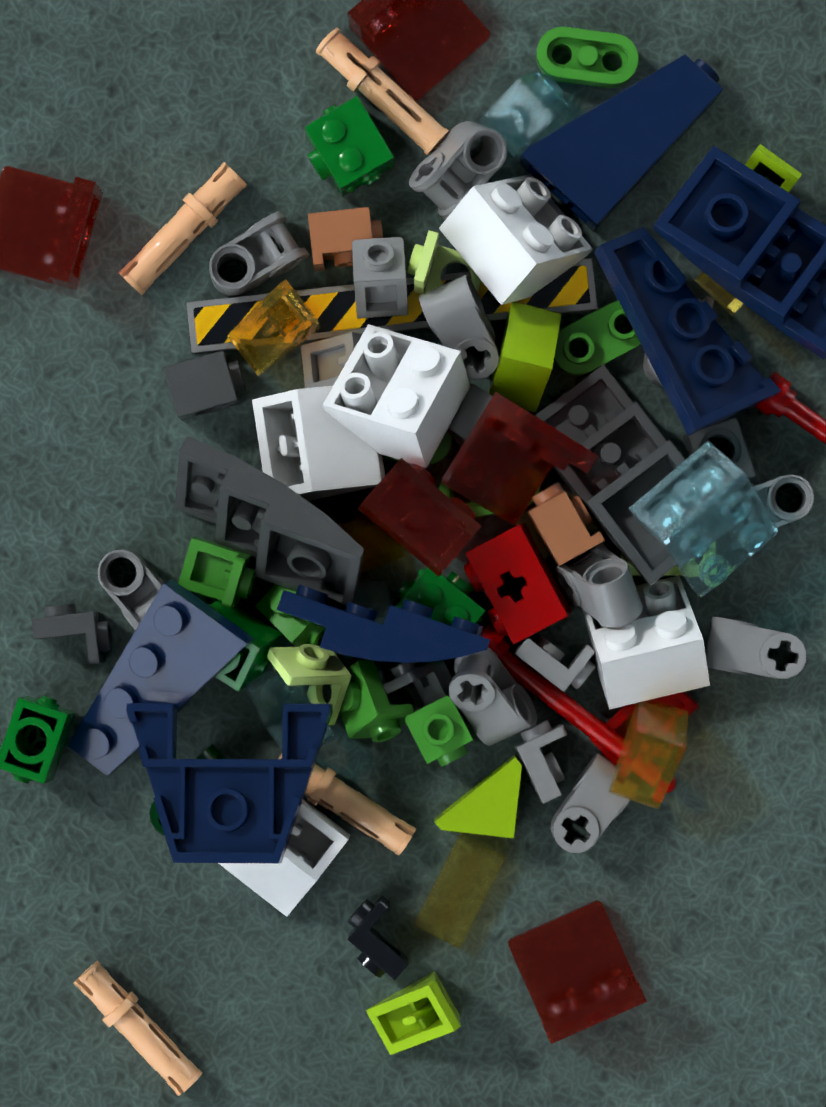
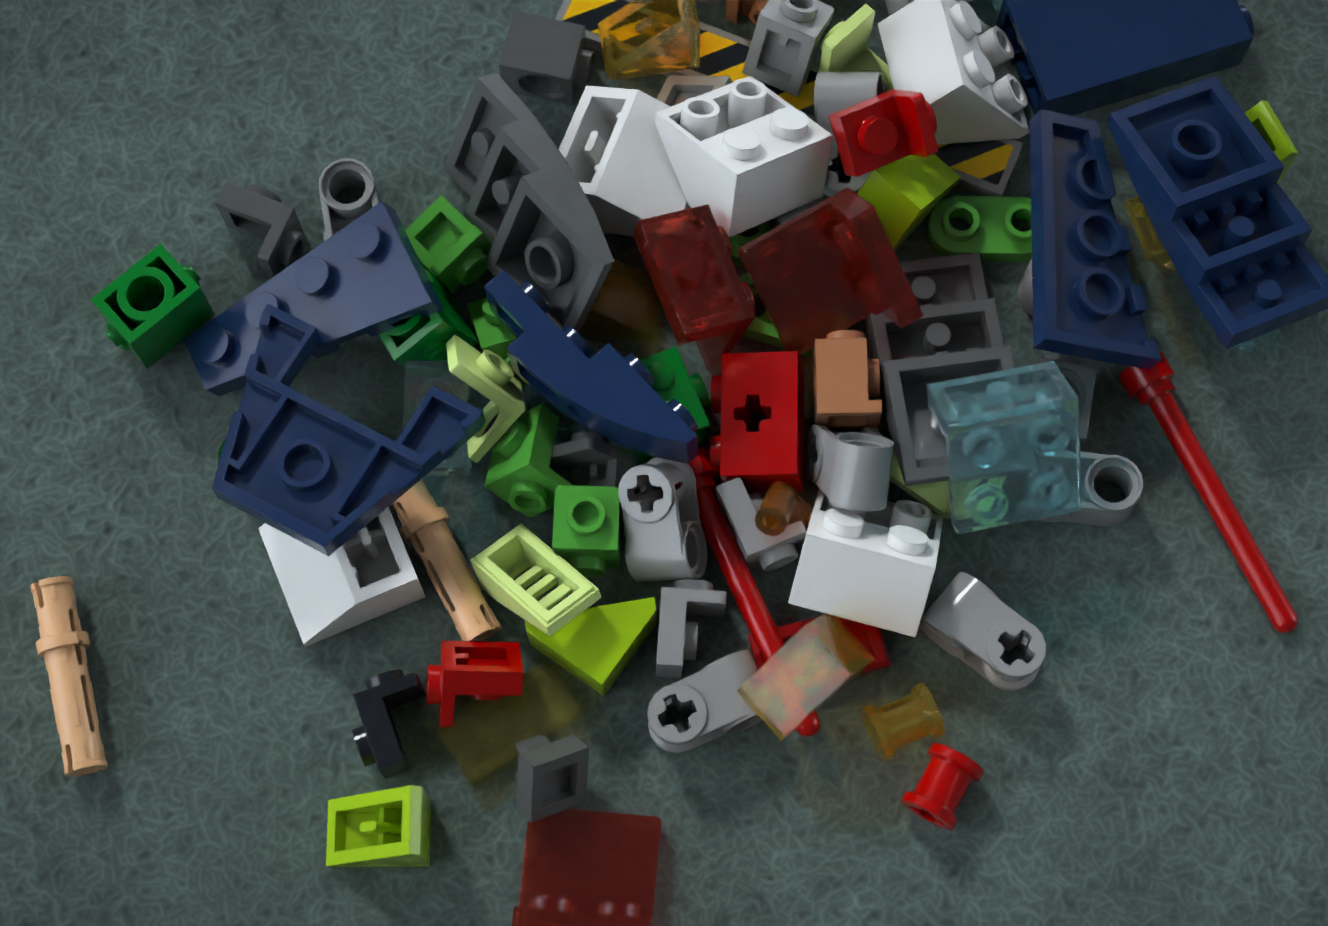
camera: 25 degrees right, 15 degrees down
none -> red bracket [426,640,524,728]
none -> yellowish green slope [470,523,602,636]
none -> dark grey tile [515,734,589,823]
none -> clear orange arm [755,481,811,536]
none -> red bracket [828,89,938,177]
none -> clear yellow bush [860,682,945,762]
none -> red bush [900,743,984,831]

